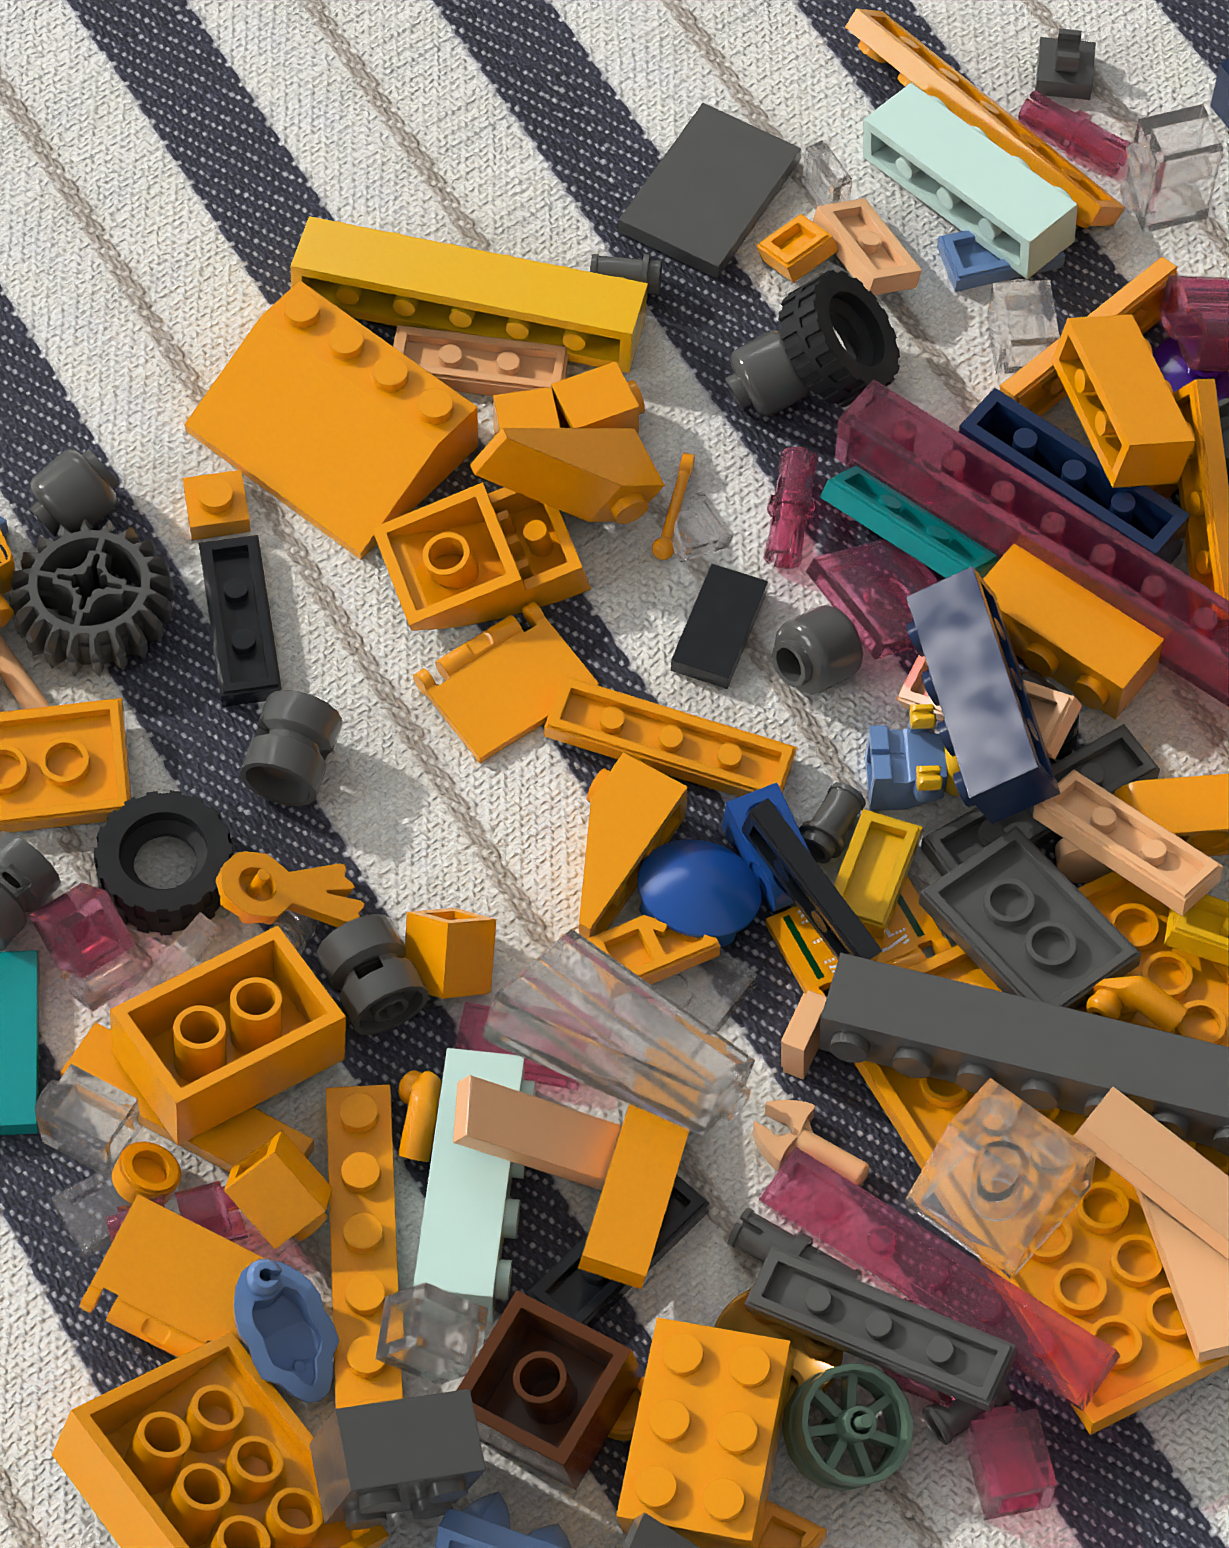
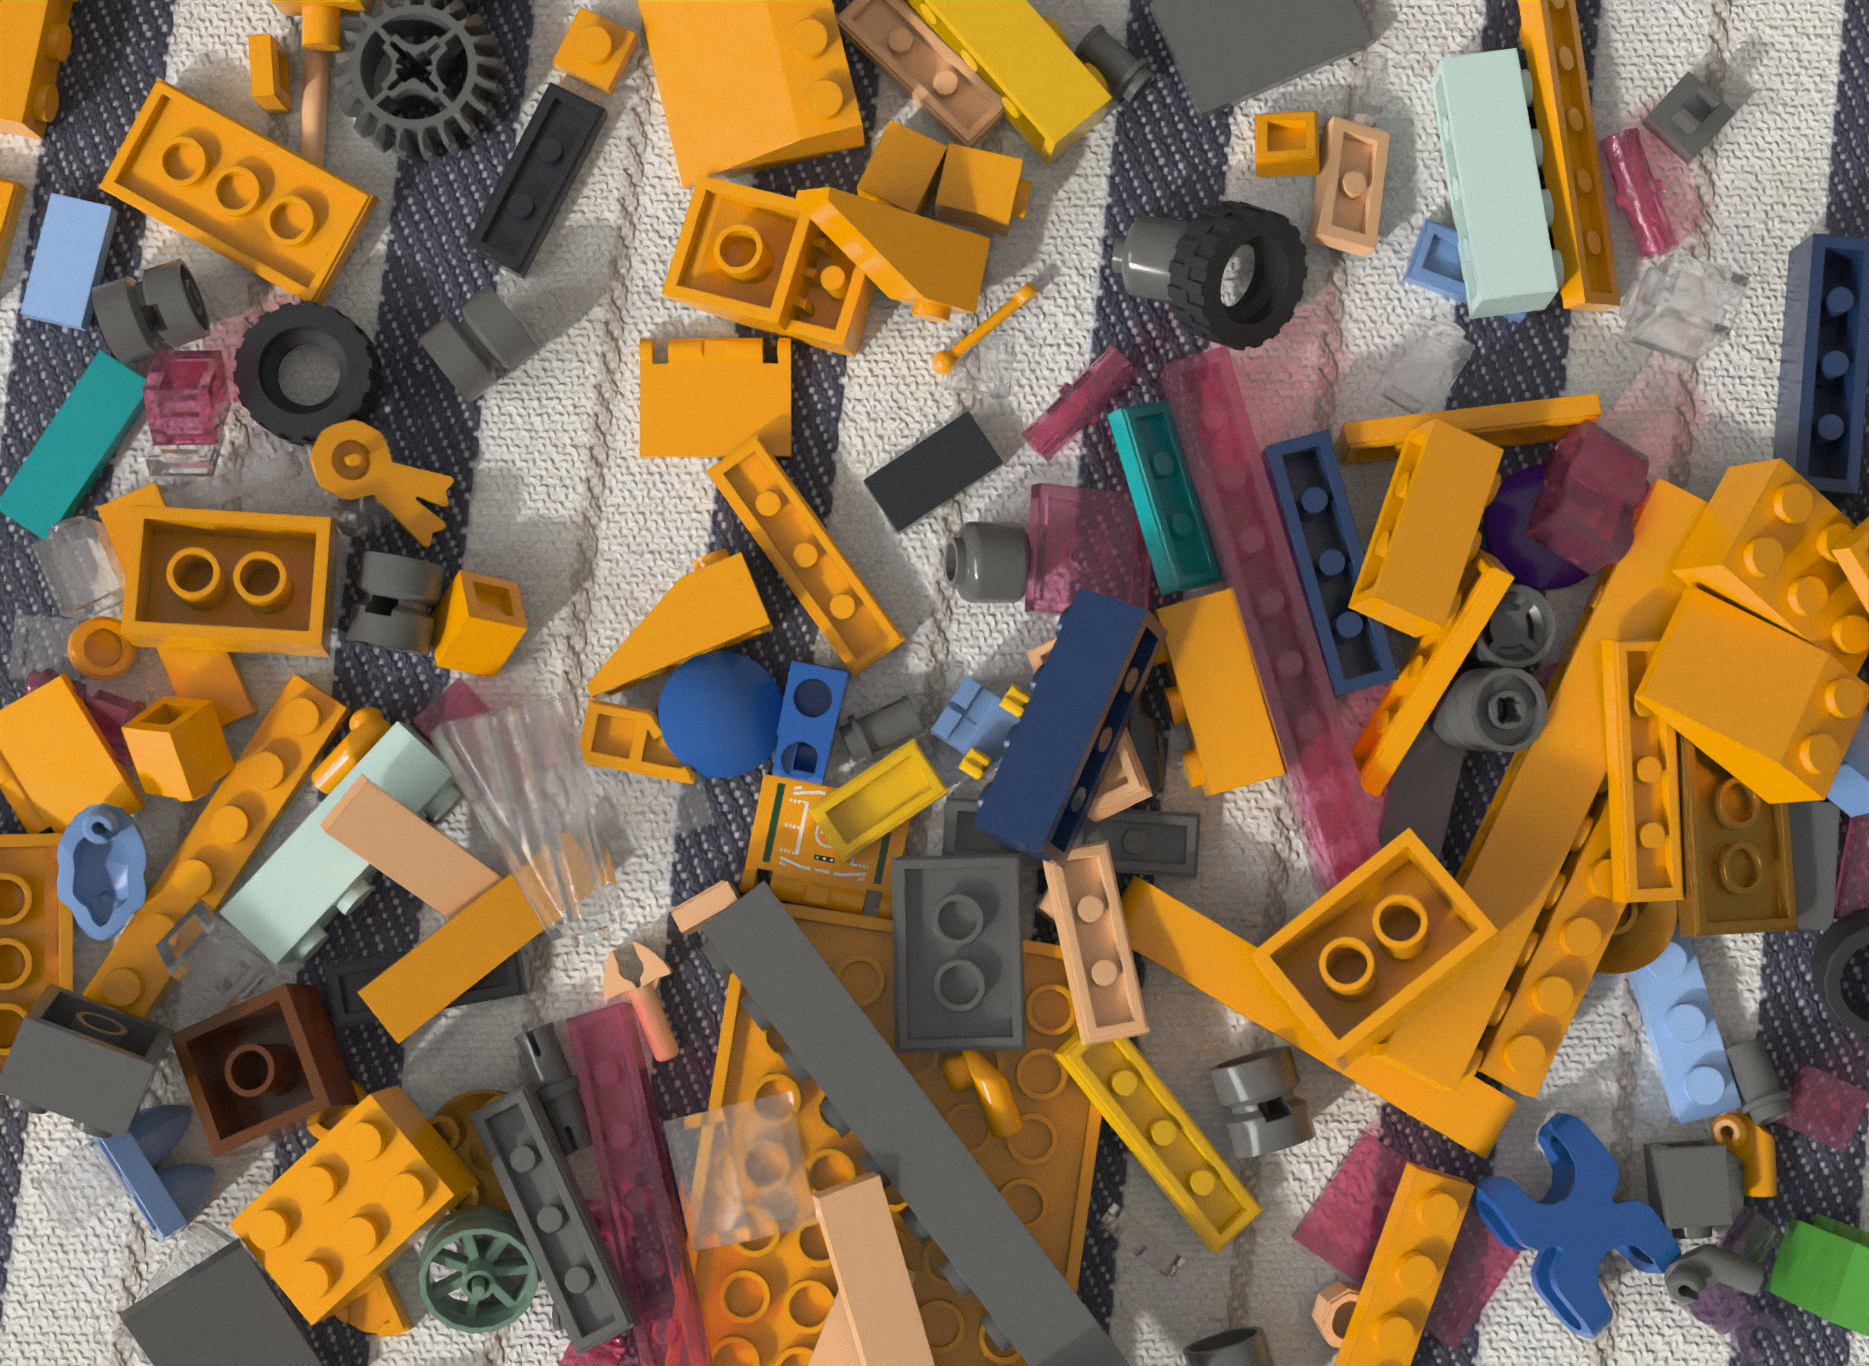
camera: 40 degrees right, 25 degrees up
black tile [742,798,883,961] -> none

